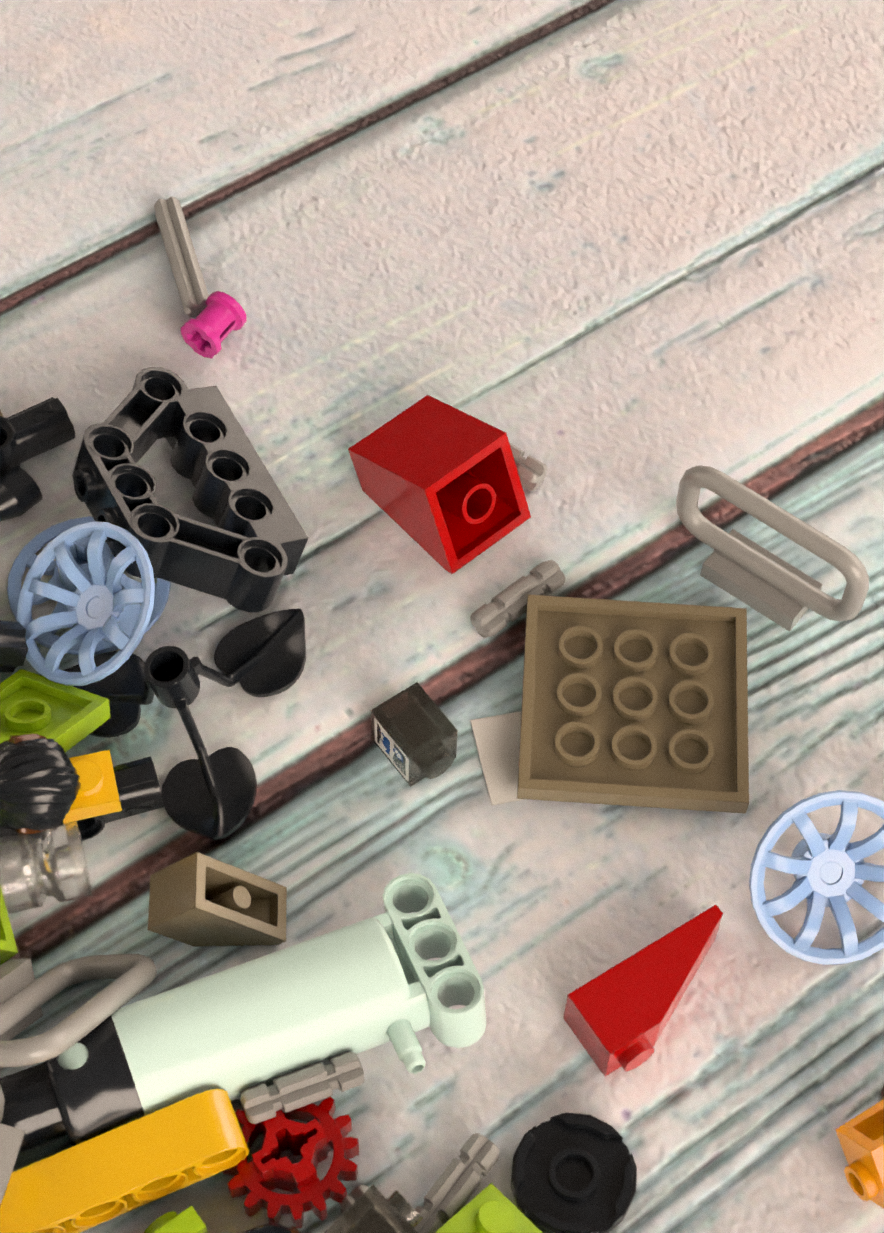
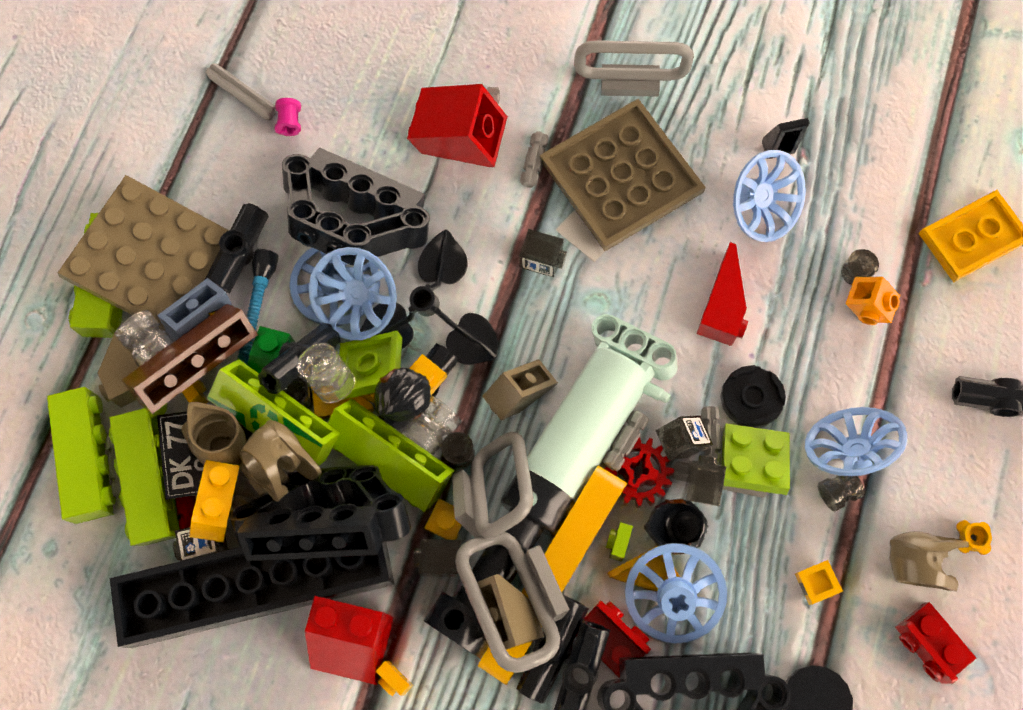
camera: 30 degrees left, 15 degrees up
none -> clear smoke wheel [441,432,475,470]
none -> clear smoke brick [655,415,713,460]

